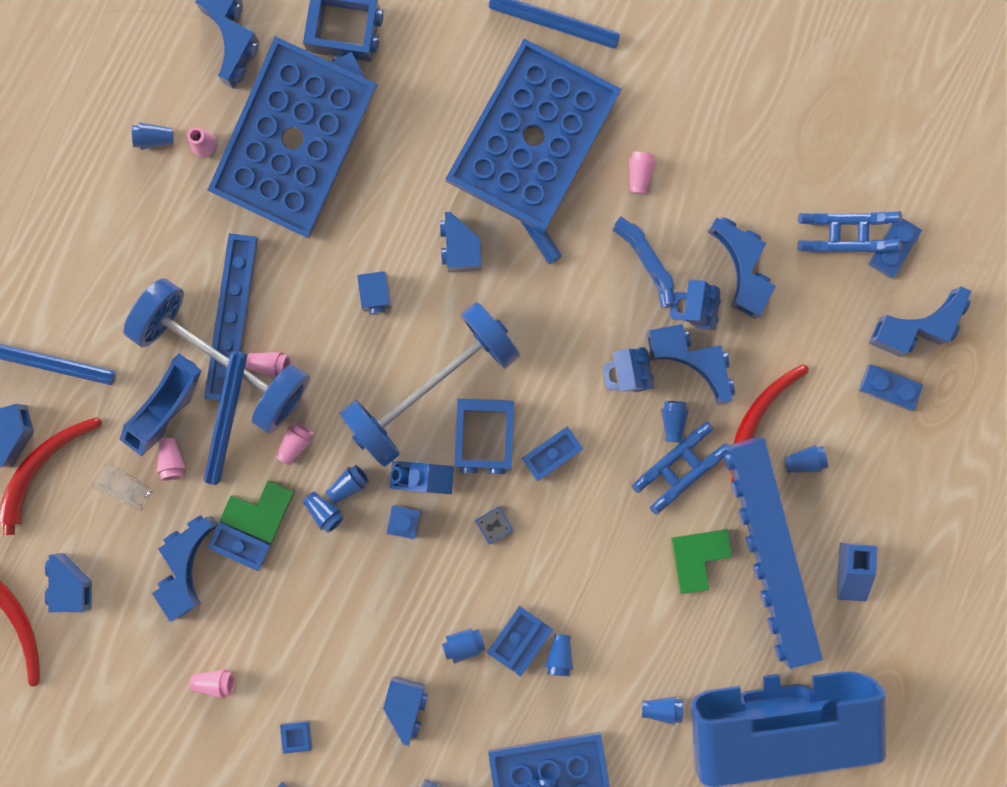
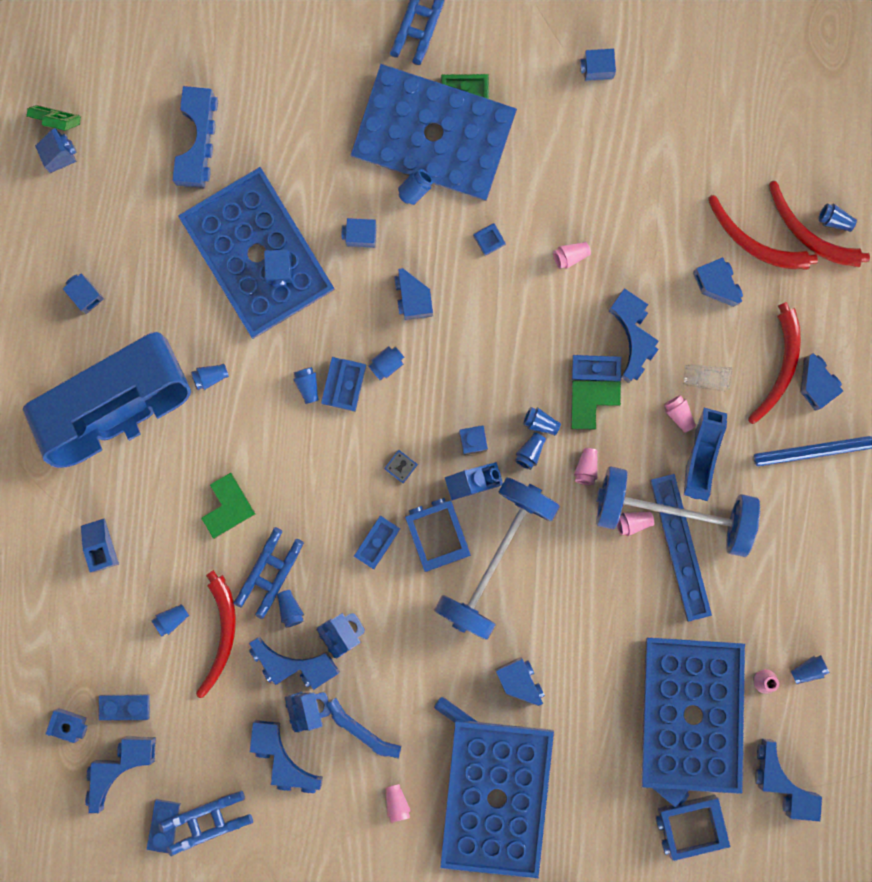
camera: 160 degrees right, 0 degrees up
blue axle [204,351,247,485] -> none
blue brick [357,271,392,315] -> none
blue brick [724,437,823,669] -> none
none -> blue brick [45,708,88,743]

